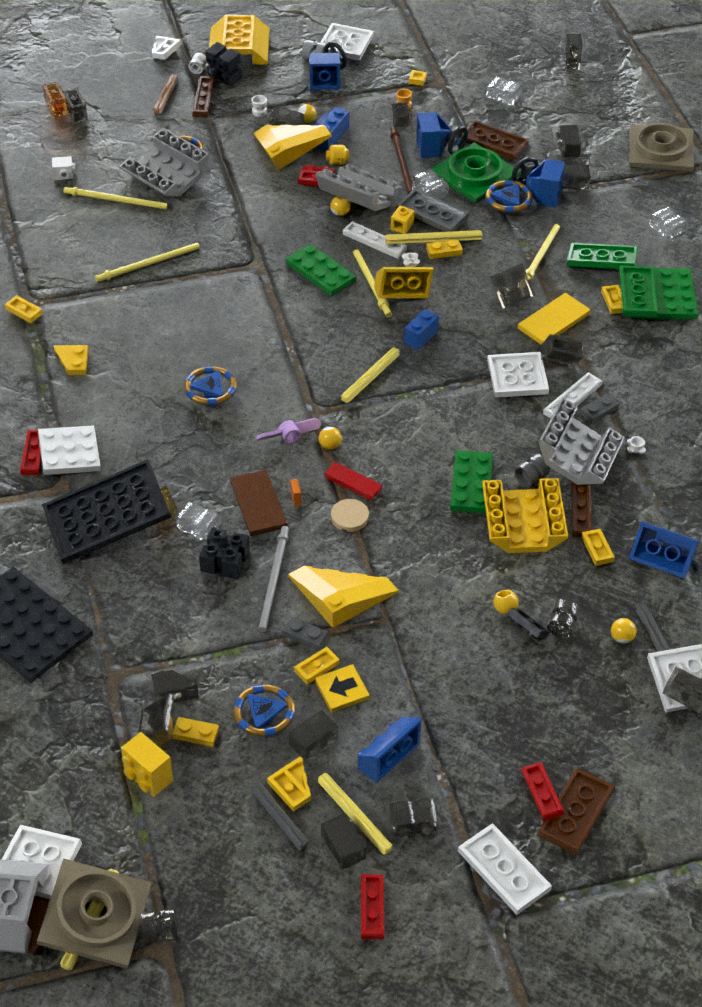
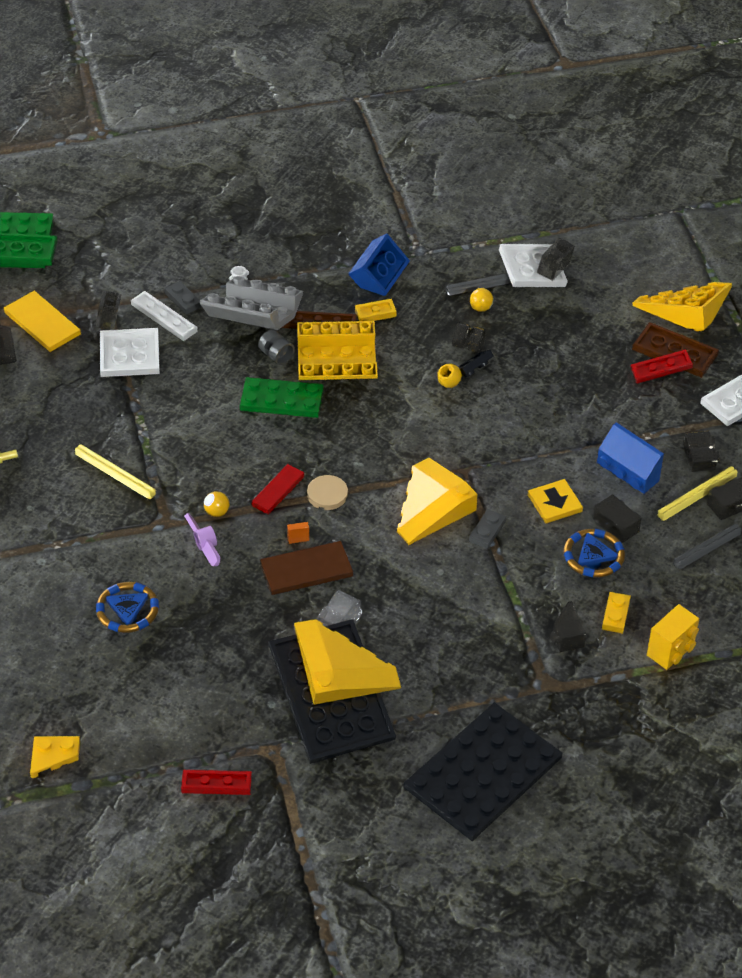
camera: 90 degrees left, 0 degrees up
white plate [38,426,101,475] -> none
clear smoke slope [138,693,175,752] -> none
black brick [199,527,250,580] -> none
light grey bar [258,526,289,632] -> none
yellow wing [267,756,311,812] -> none
yellow plate [294,647,340,685] -> none
blue brick [404,309,439,350] -> none
yellow plate [601,285,622,314] -> none
none -> yellow slope [294,619,401,705]
none -> yellow slope [632,282,732,331]

